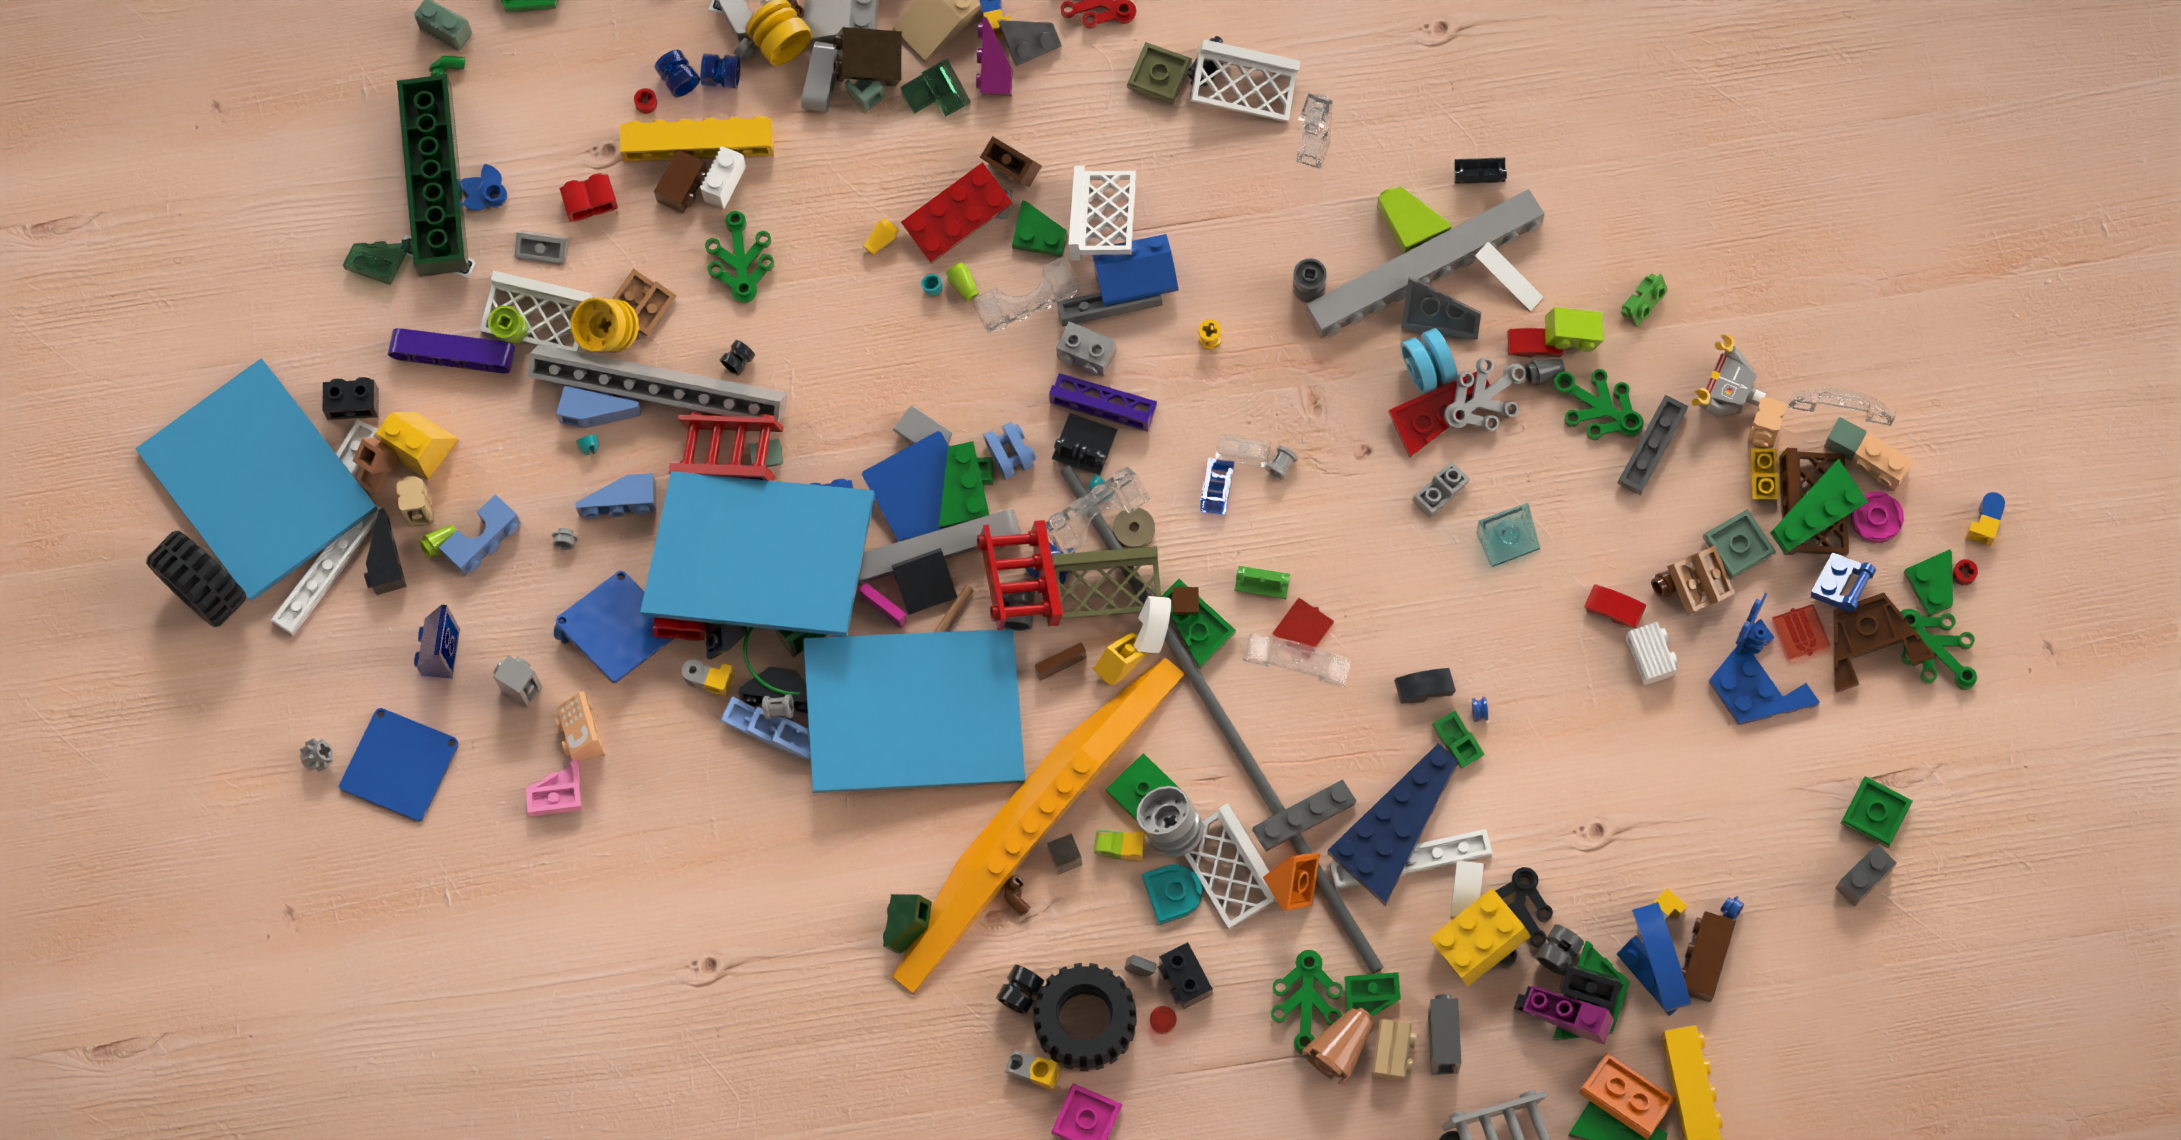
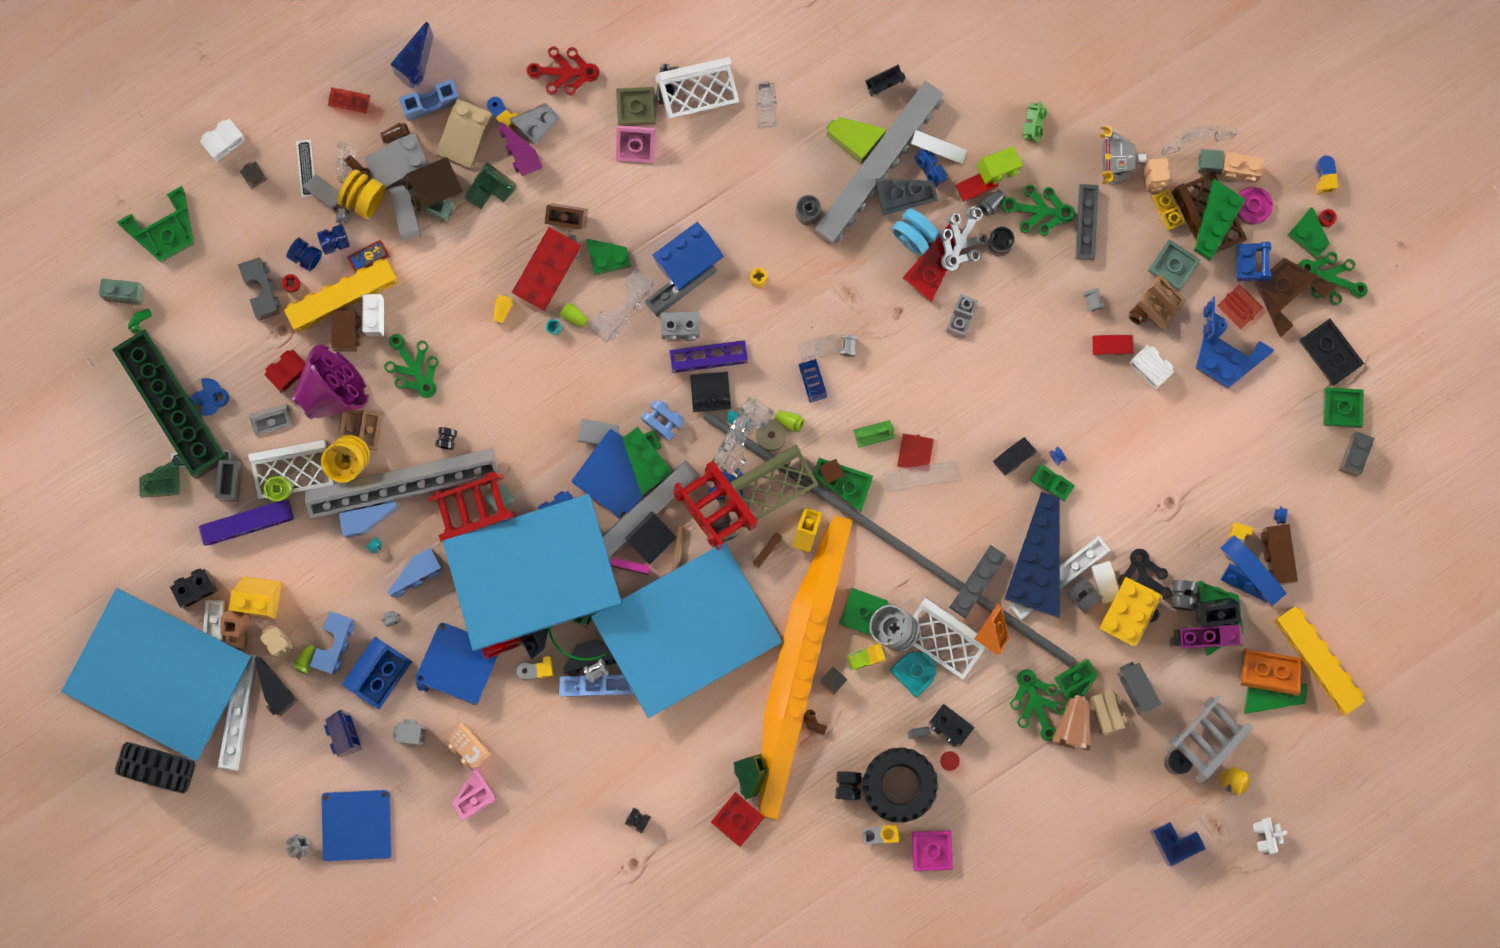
camera: 30 degrees left, 10 degrees up
white fence [1069,166,1136,261] -> none
white slope [1134,596,1171,653] -> none
clear light blue slope [1476,503,1540,567] -> none
none -> dark grey brick [215,460,242,502]
none -> dark grey arch [238,257,281,321]
none -> magenta cone [292,345,369,420]
none -> blue slope [342,636,413,709]
none -> tile [347,239,390,273]
none -> bright pink slope [616,126,656,163]
none -> black wheel [625,807,651,834]
none -> red plate [711,792,765,847]
none -> lime cone [775,410,805,432]
none -> blue hinge [914,149,948,188]
none -> black wheel [987,226,1015,257]
none -> dark grey wheel [1066,577,1103,614]
none -> light grey bush [1083,288,1105,312]
none -> black tile [1299,318,1365,386]

